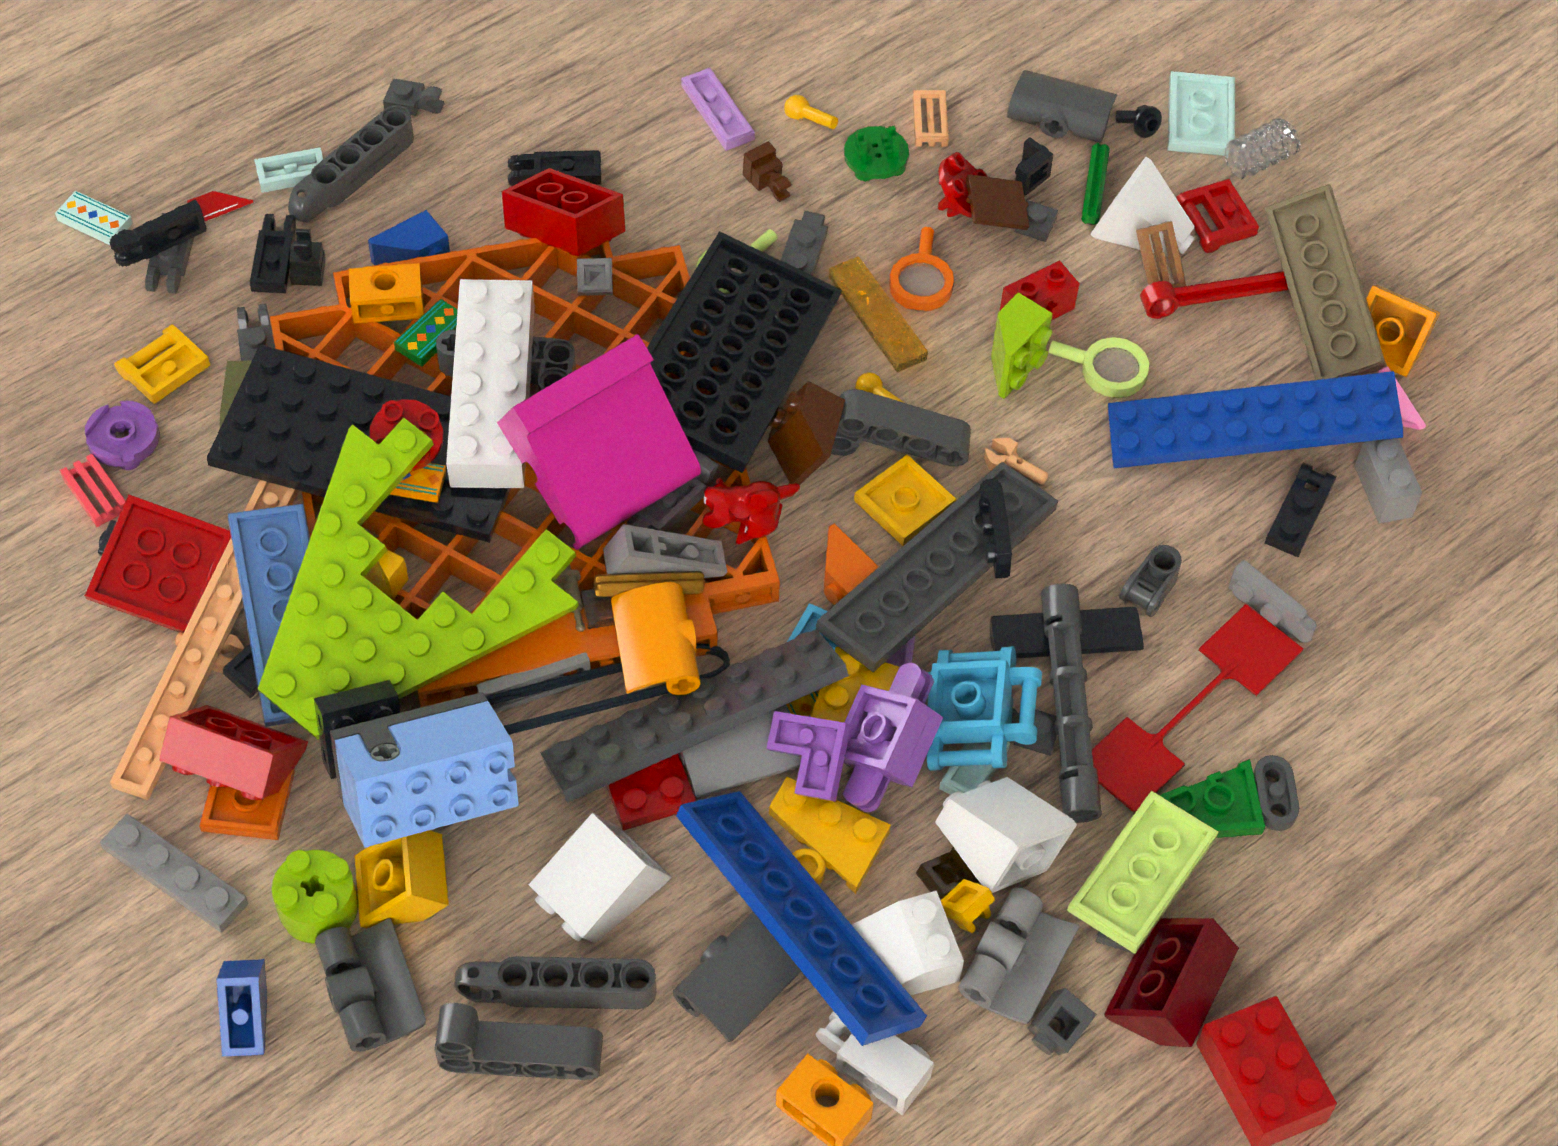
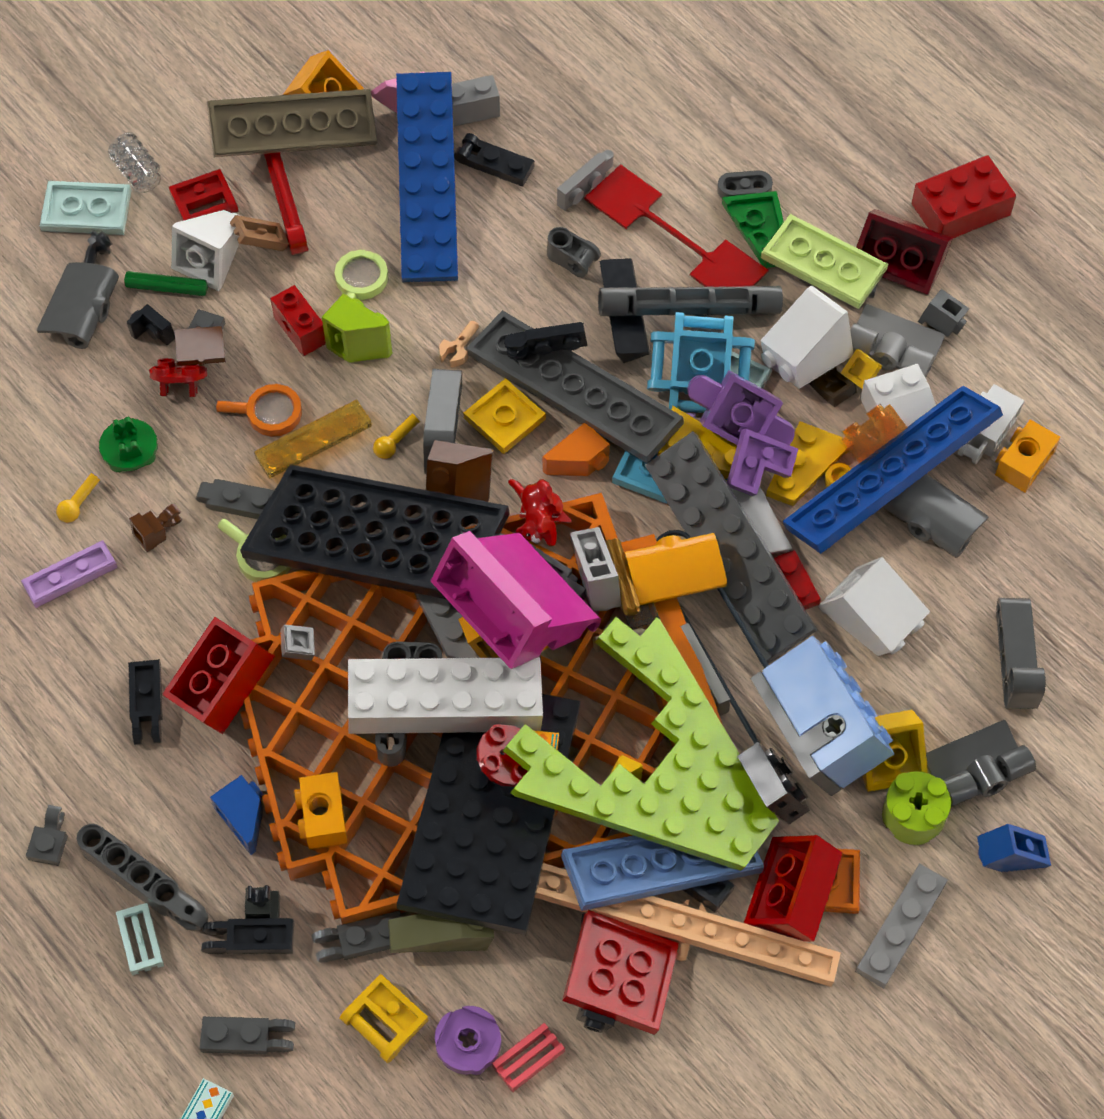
camera: 90 degrees left, 5 degrees up
black hinge [109,200,207,267] -> none
red sticker [187,191,253,222] -> none
green tile [394,299,458,367] -> none
dark grey piece [454,956,656,1009] -> none
light nougat tile [913,90,949,147] -> none
none -> clear orange brick [839,403,908,464]

